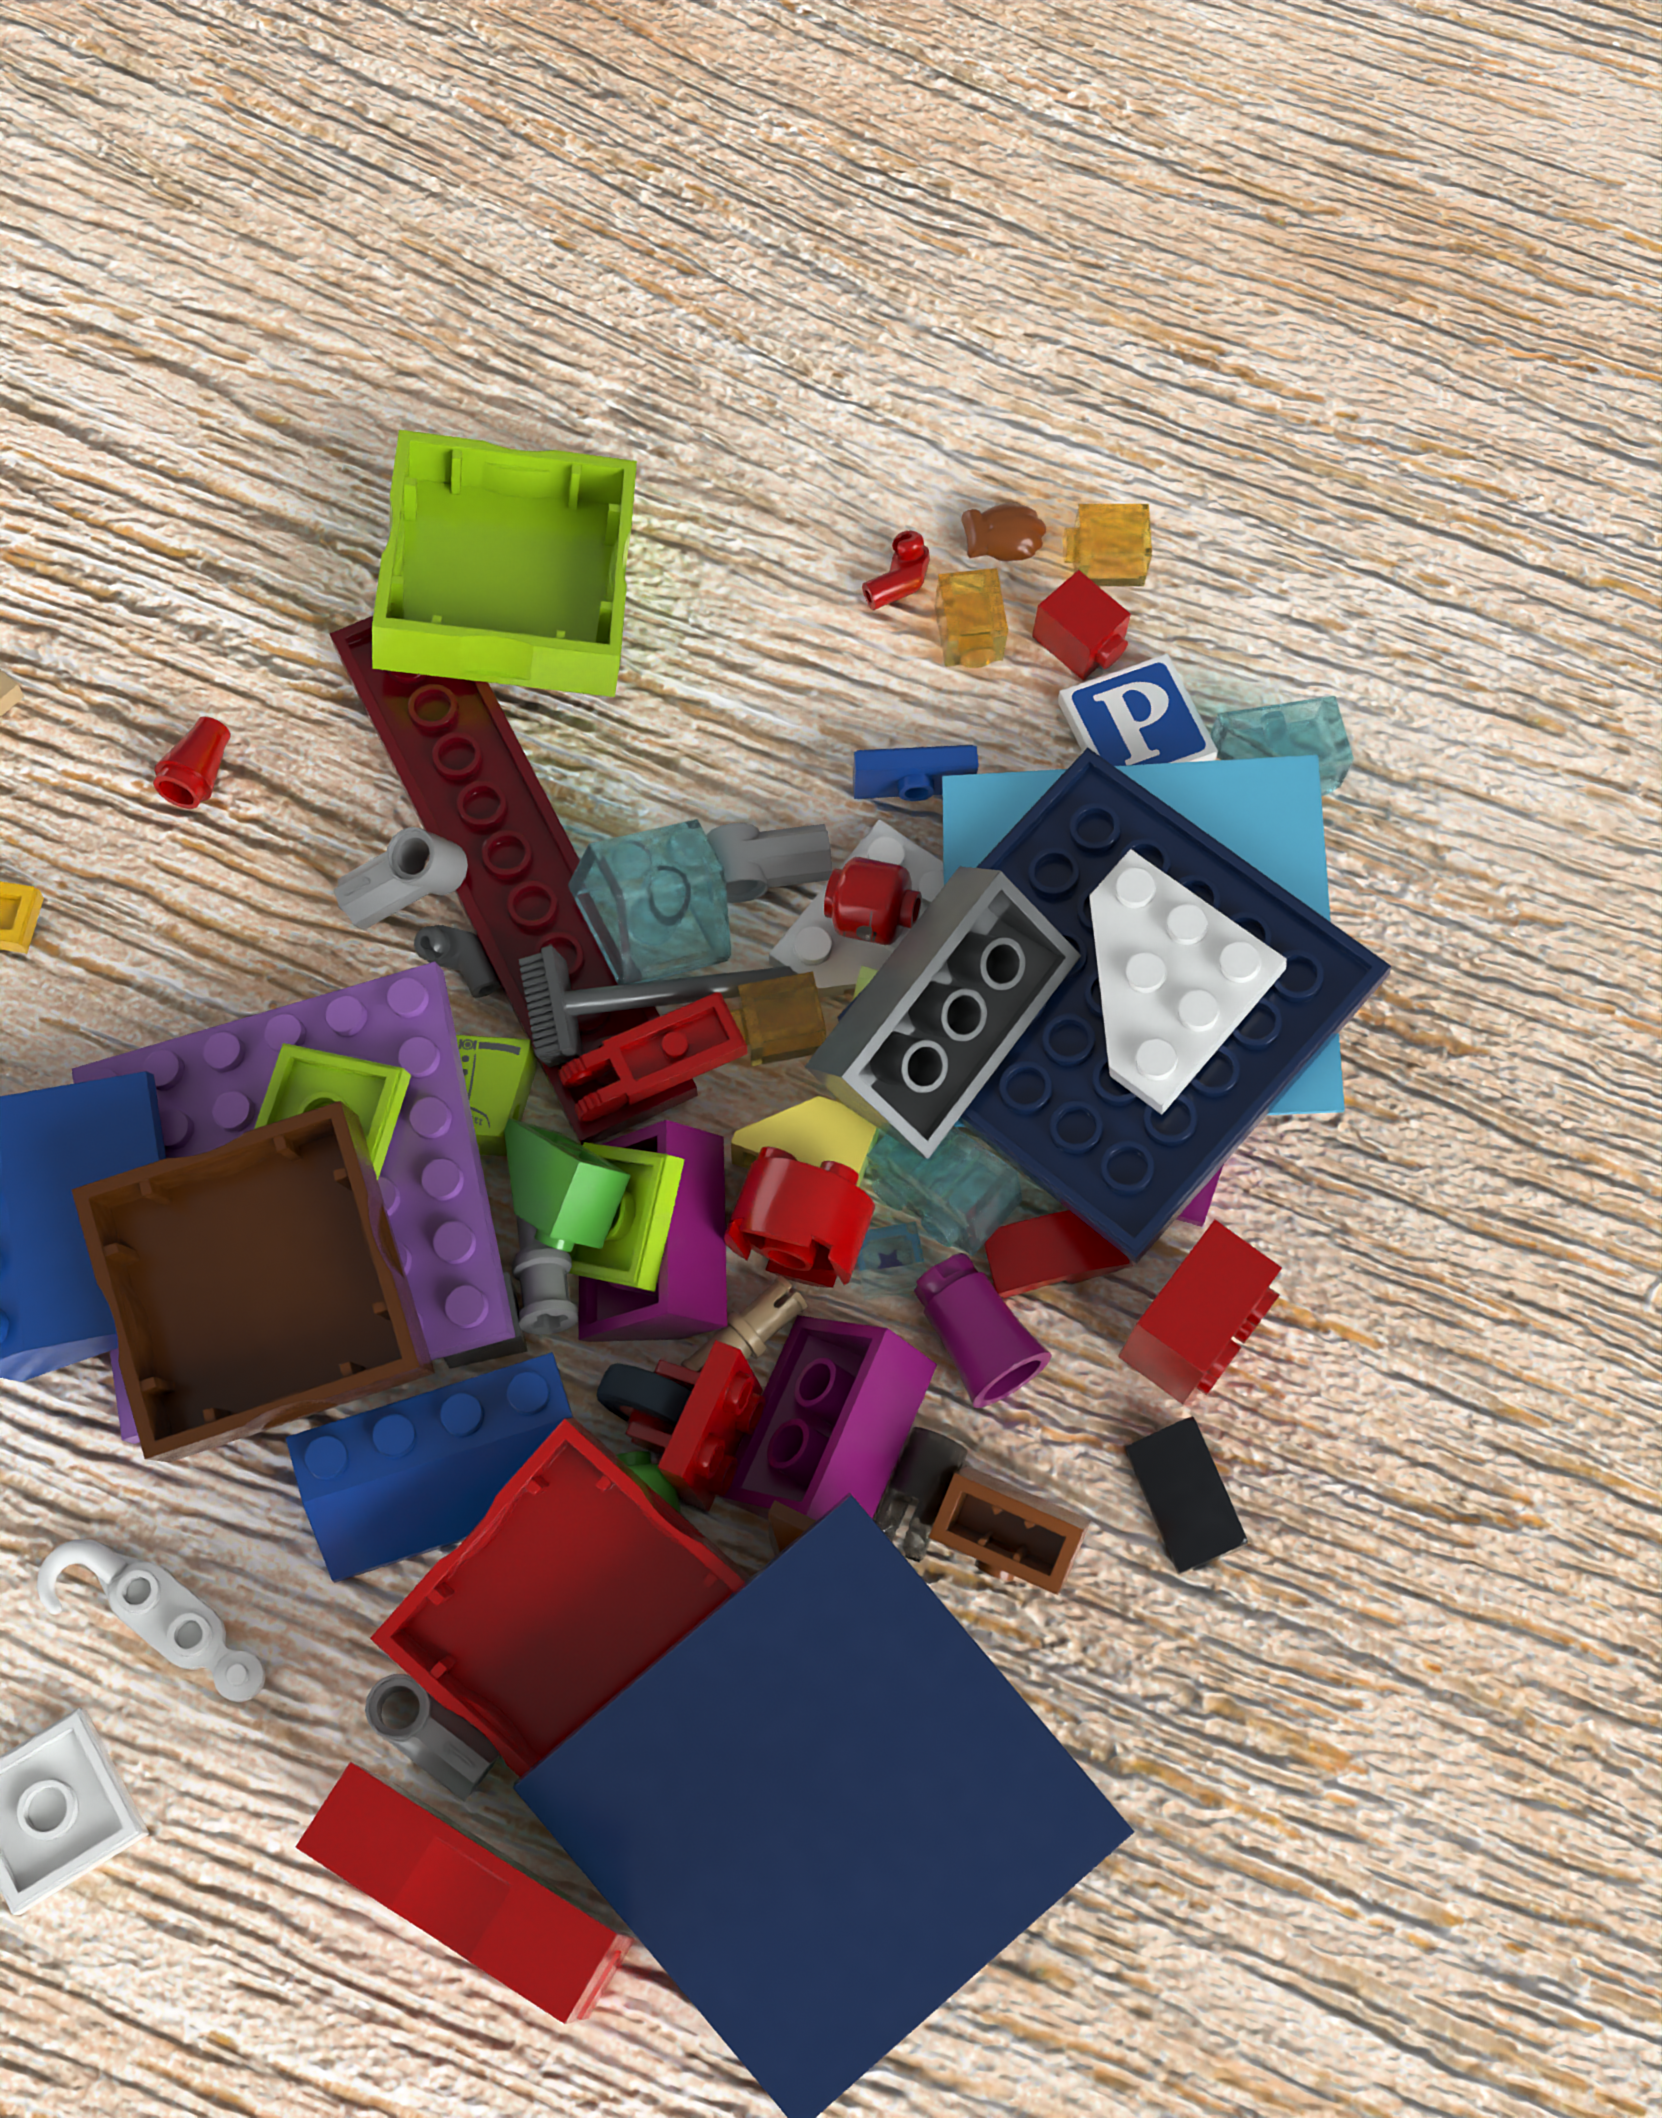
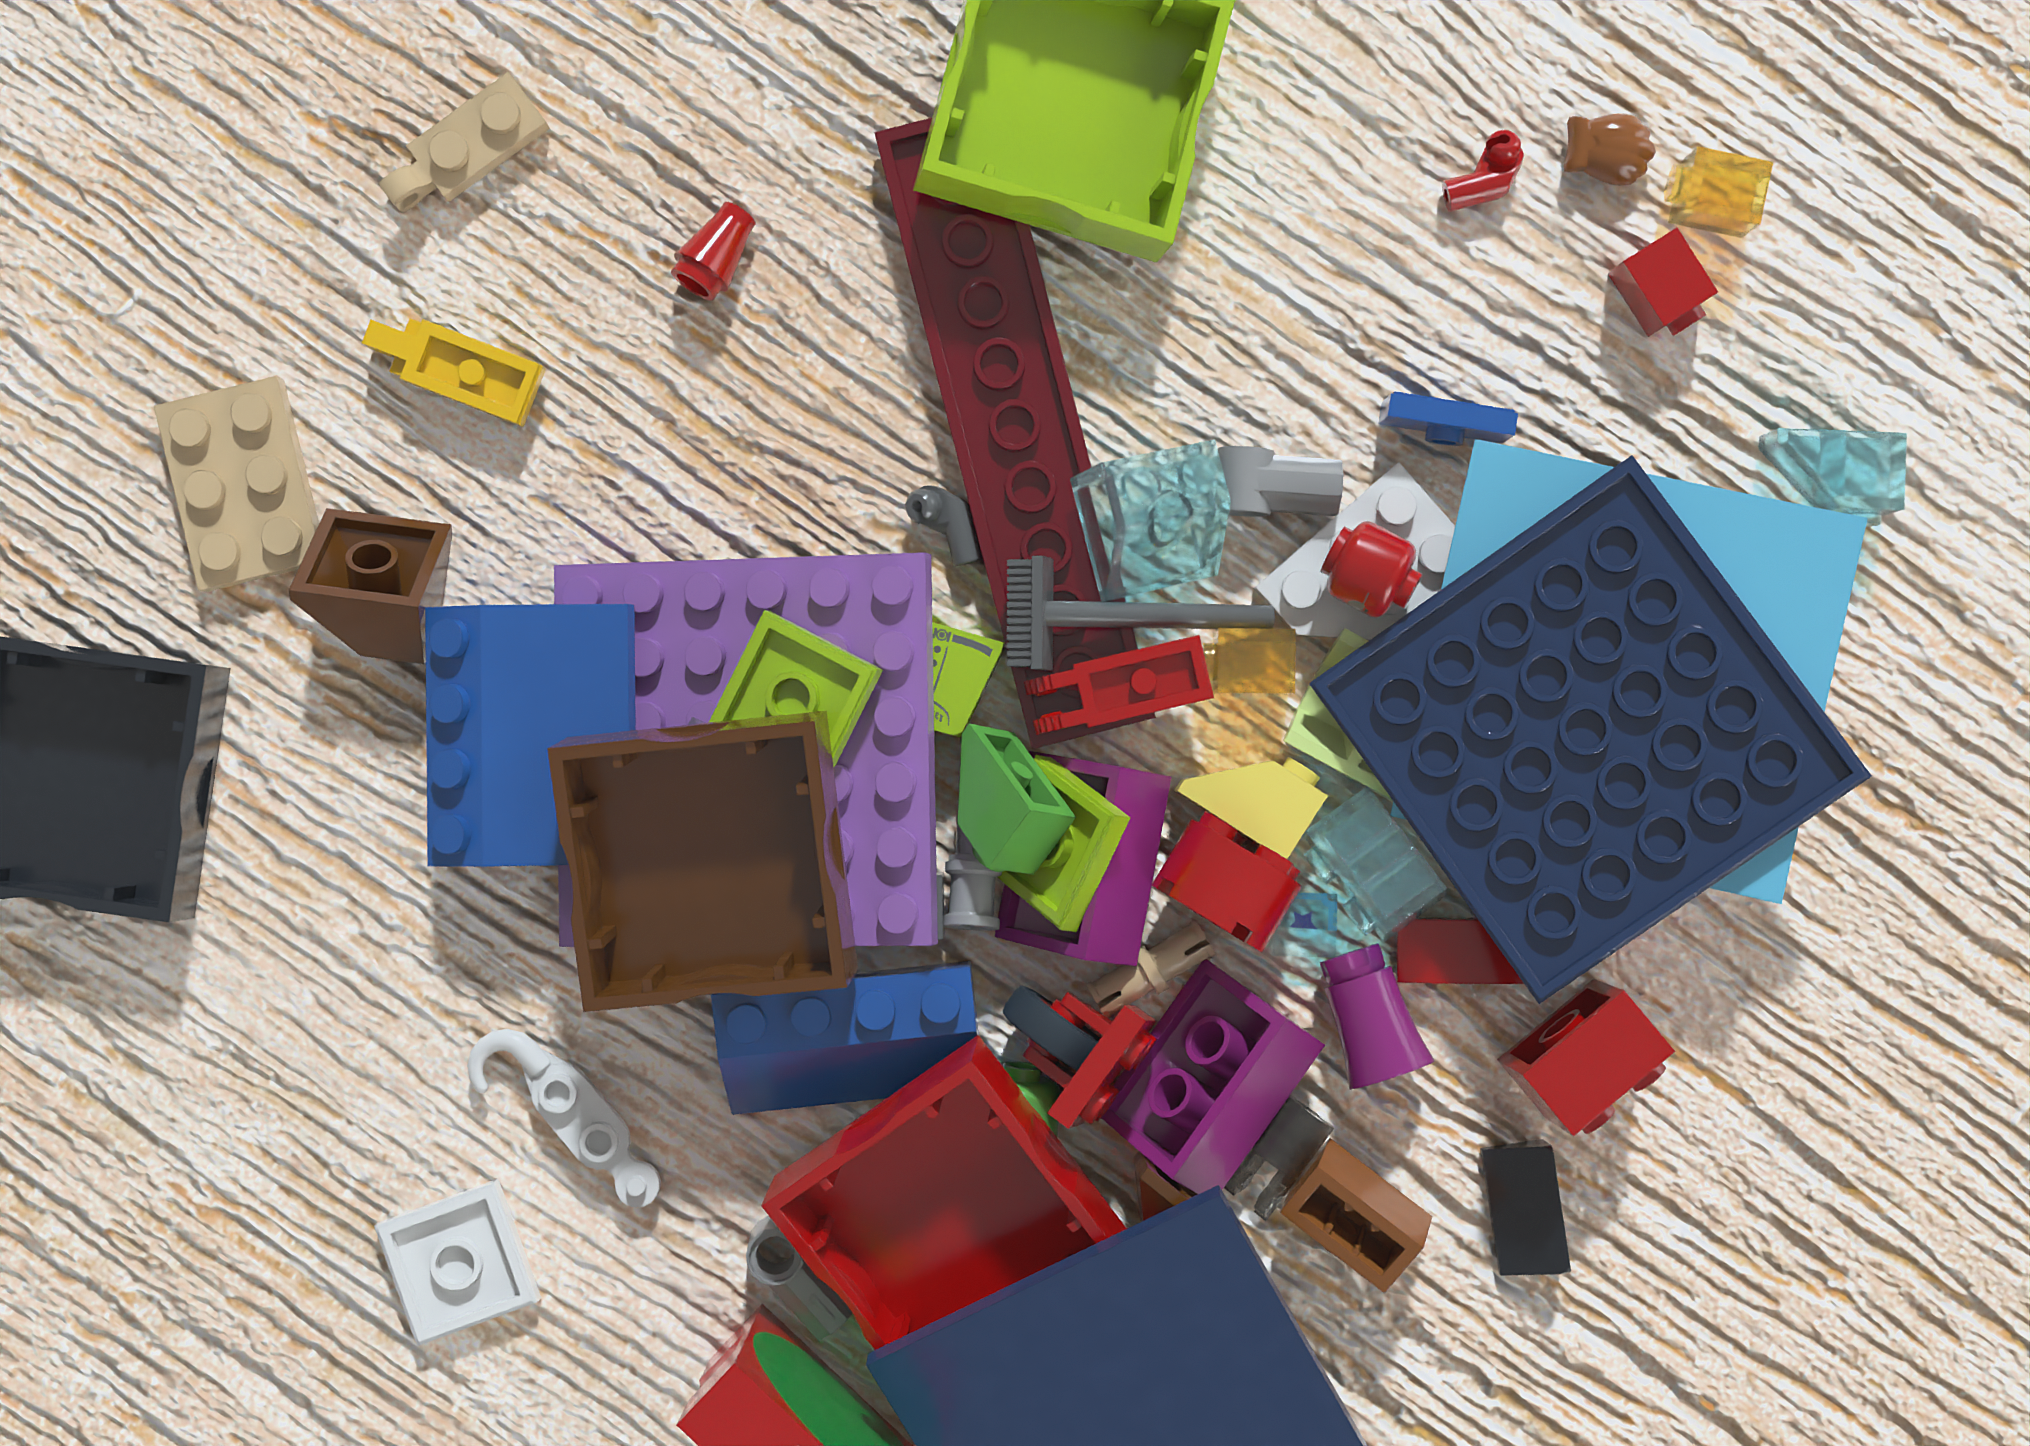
camera: 15 degrees right, 20 degrees up
light grey piece [333,827,468,929] -> none
dark grey slope [804,866,1081,1159] -> none
clear yellow brick [935,568,1008,668] -> none
tile [1057,653,1218,766] -> none
white plate [1090,849,1287,1114] -> none

